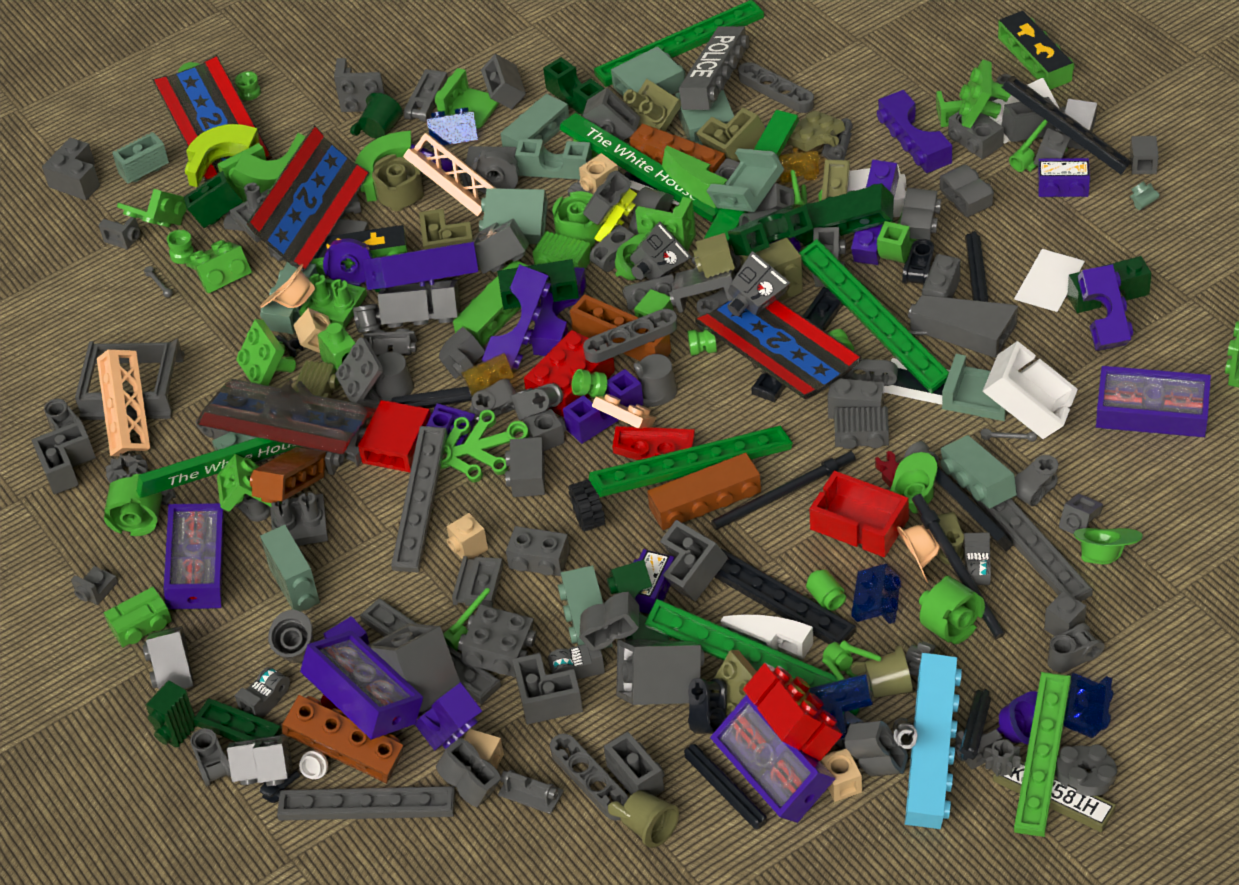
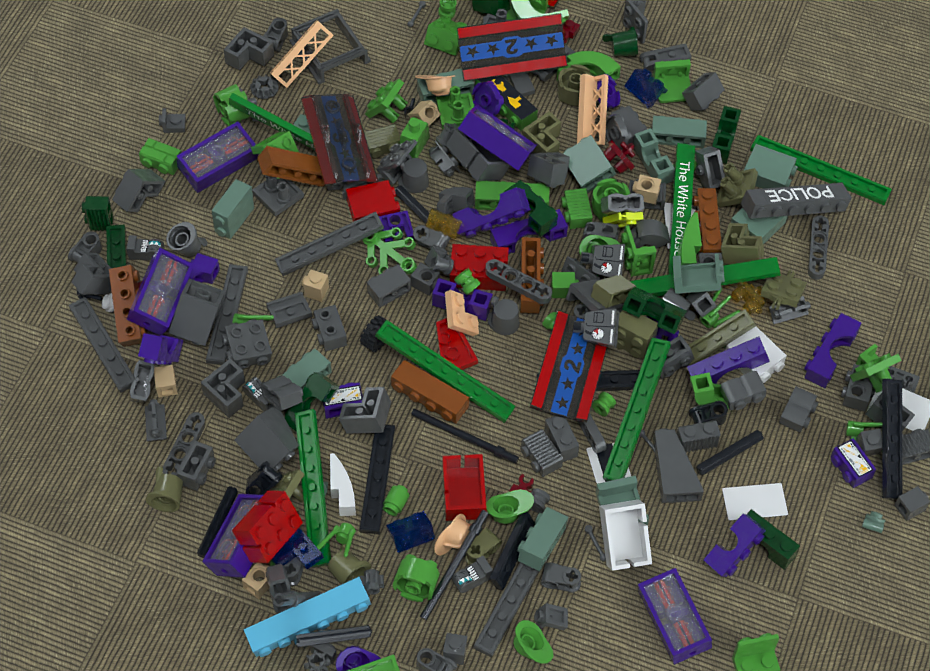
camera: 50 degrees right, 10 degrees up
dark green brick [795,183,894,246] -> none
none -> dark red hips [603,140,635,173]

